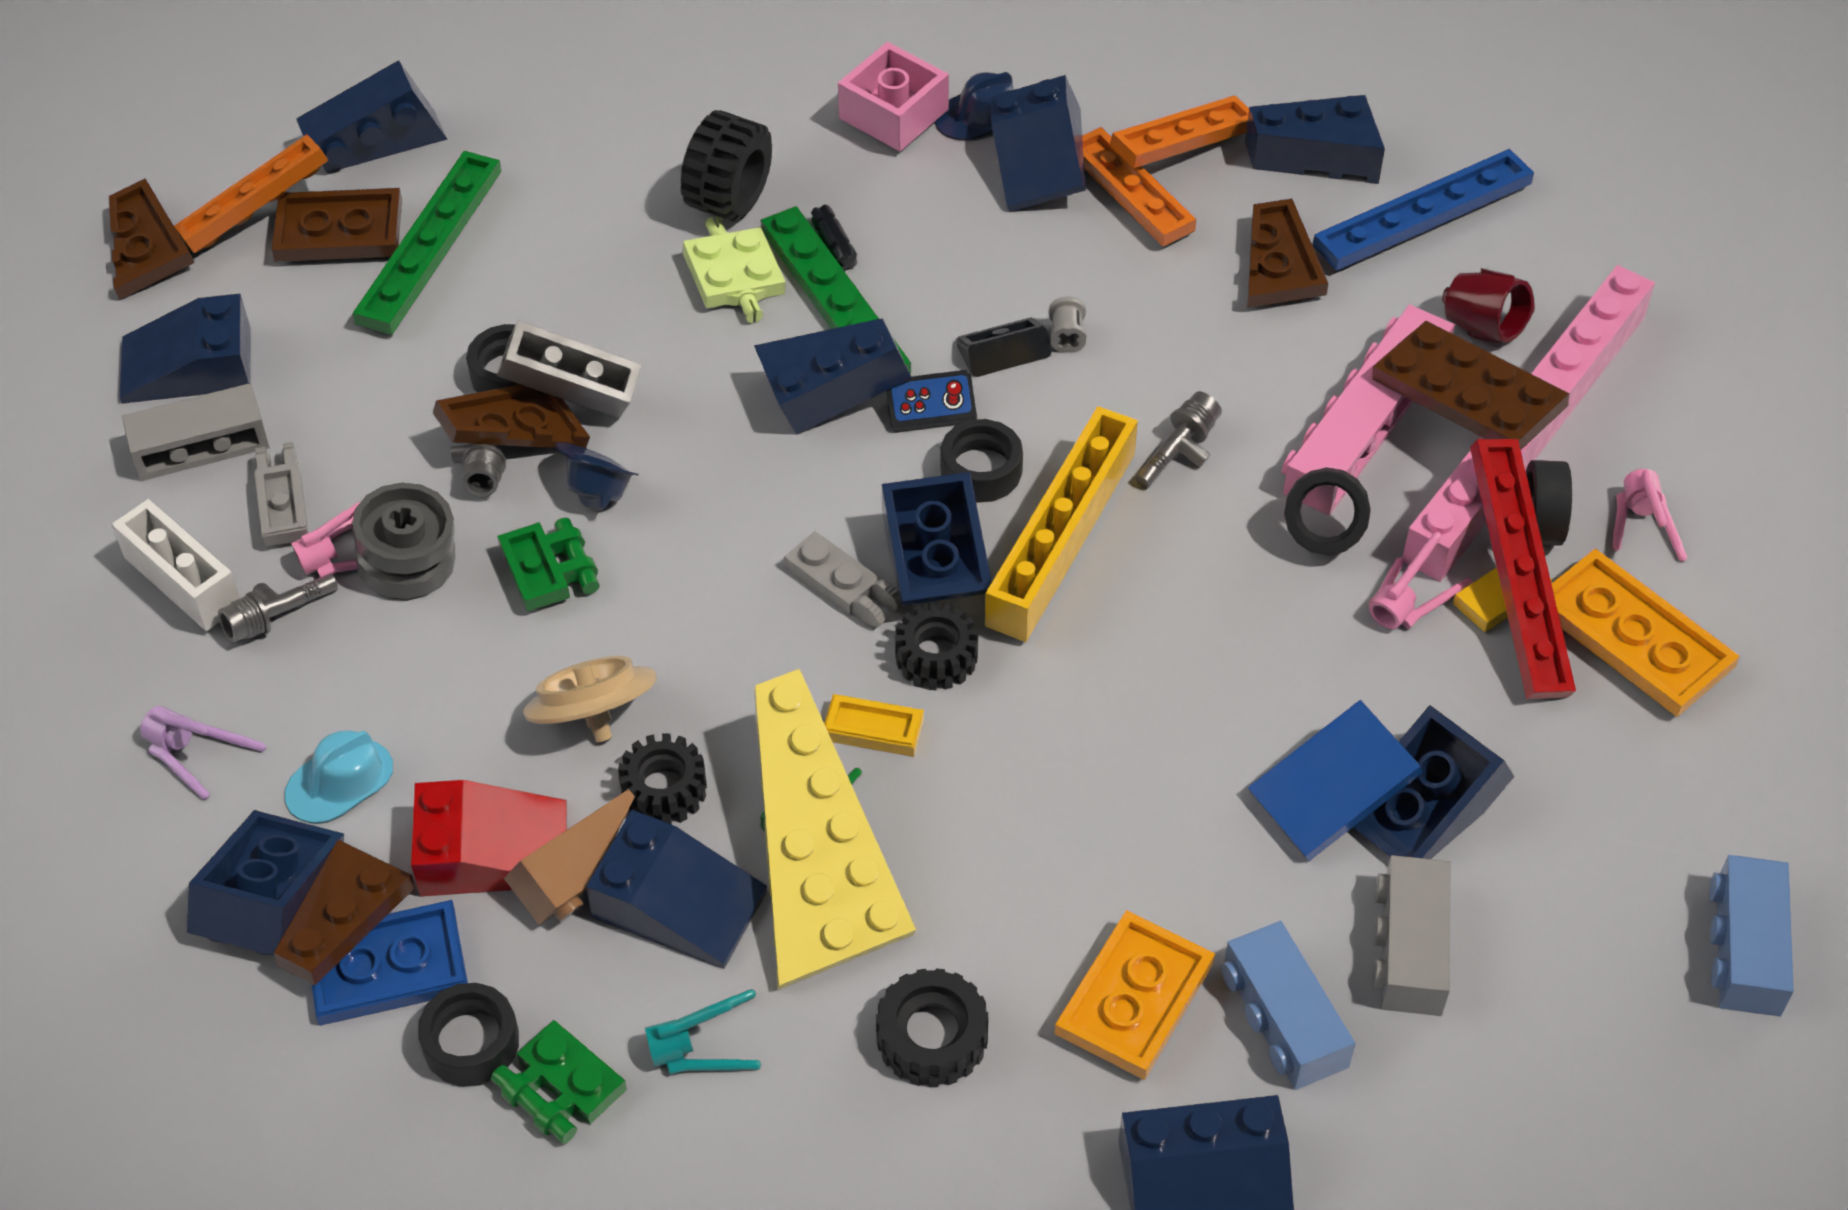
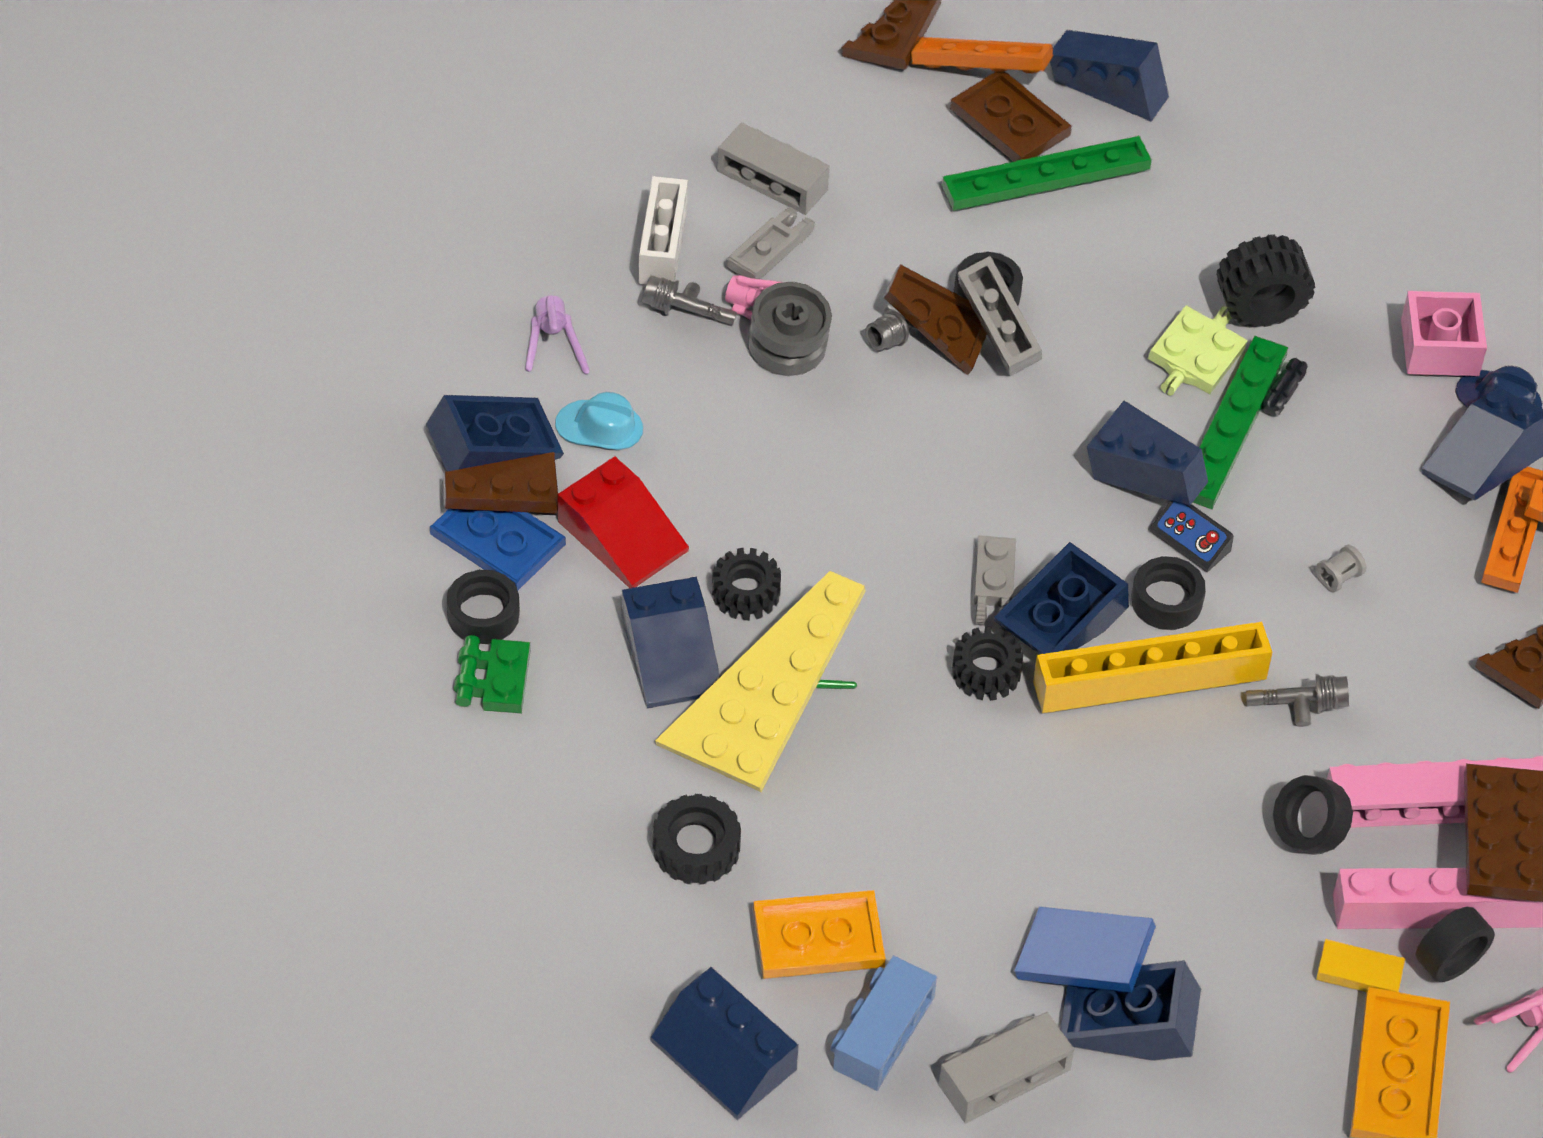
camera: 50 degrees right, 0 degrees up
dark blue slope [120,293,251,404] -> none
green plate [497,517,600,612] -> none
medium nougat slope [504,789,635,926] -> none
tan piece [523,656,657,742] -> none
dark blue piece [555,442,639,510] -> none
teal plant [645,989,761,1075] -> none
yellow tile [824,694,924,757] -> none
black slope [955,317,1051,377] -> none
bright pink plant [1369,532,1473,630] -> none
red plate [1470,439,1576,699] -> none

